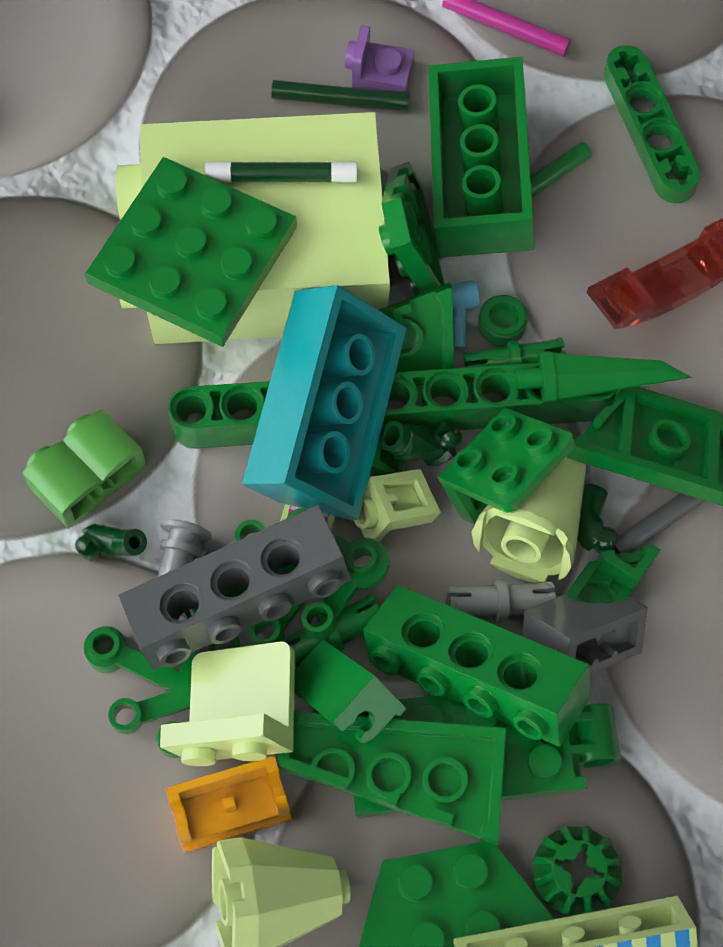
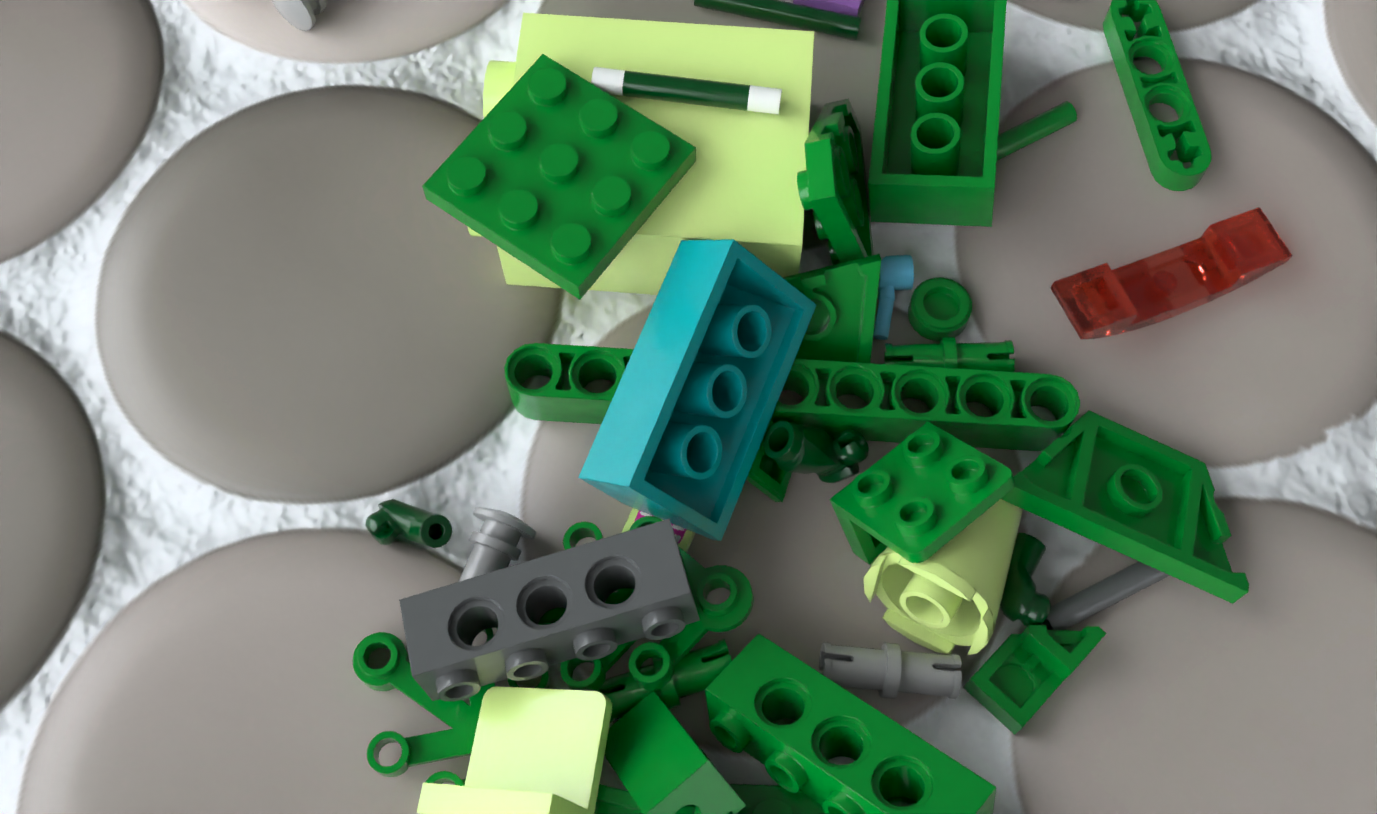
camera: 10 degrees right, 0 degrees up
bright green brick [22,409,146,528] -> none
yellowish green bracket [354,469,441,542] -> none
green bar [514,352,692,403] -> none
dark grey arch [522,595,648,675] -> none

